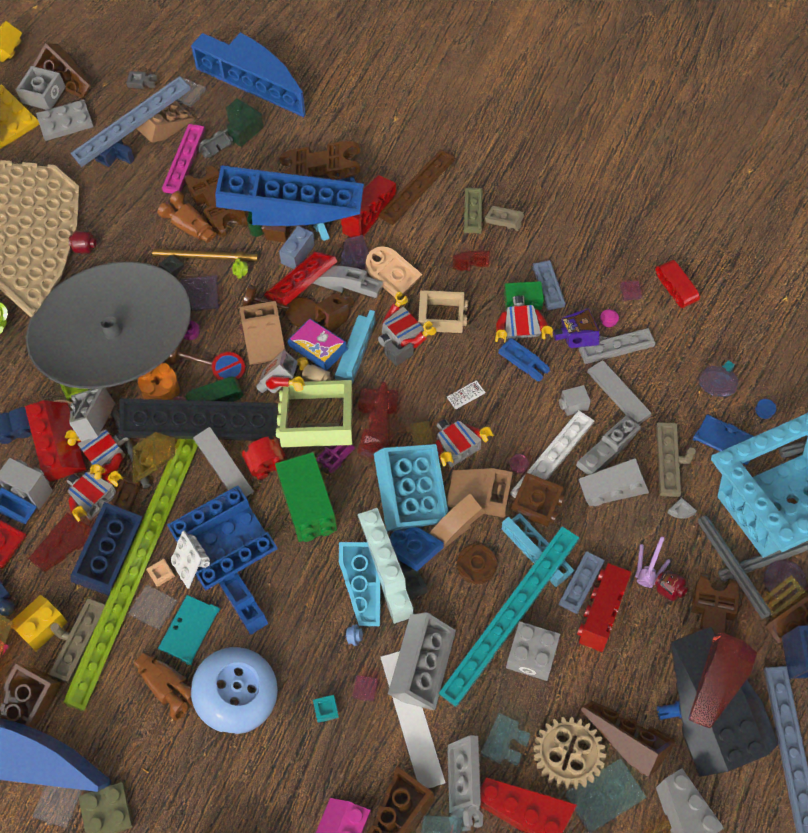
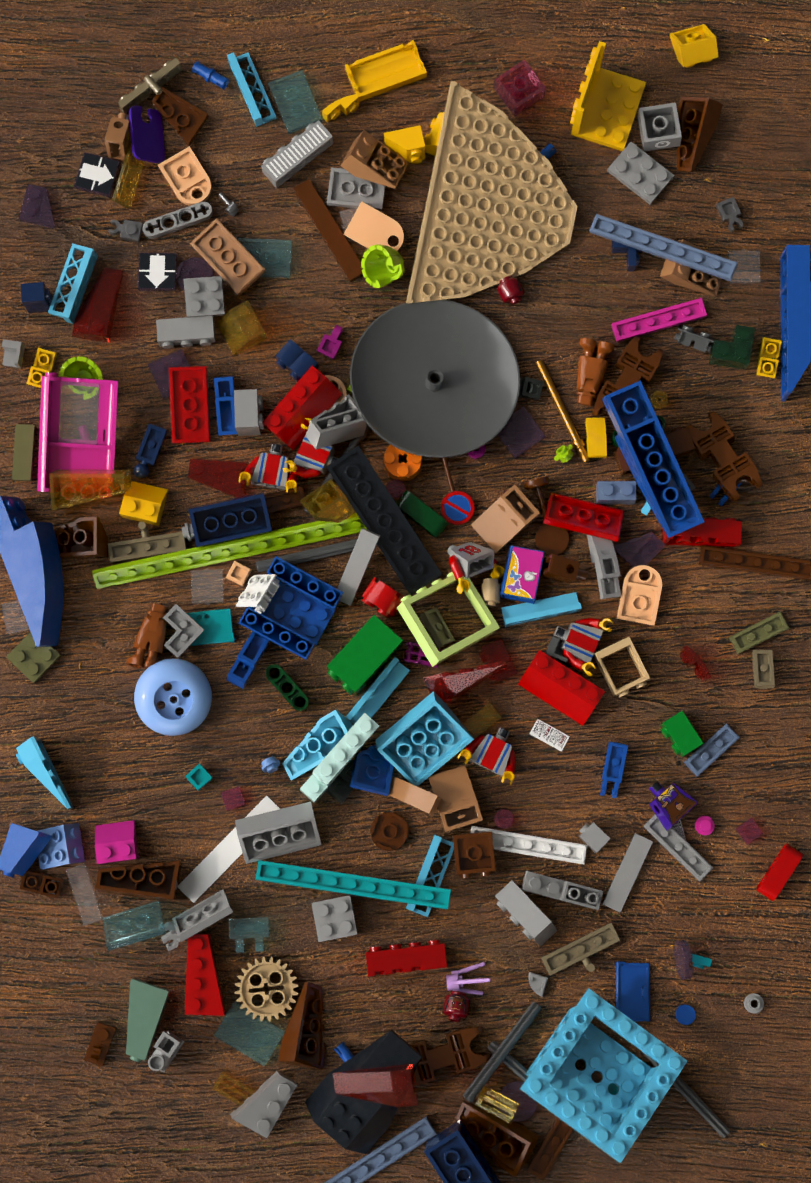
camera: 60 degrees right, 20 degrees up
torso [495,296,553,343] -> none
sand blue plate [559,551,605,614] -> none
none -> light grey plate [163,604,205,658]
none -> light grey plate [182,522,195,541]
none -> dark grey axle [256,538,358,572]
none -> dark green beam [266,664,309,712]
none -> magenta plate [317,325,343,360]
none -> medium azure fence [346,657,410,725]
none -> red slope [518,650,605,726]
none -> yellow slope [585,418,607,458]
none -> light grey plate [744,993,764,1014]
none -> yellow slope [756,337,782,378]

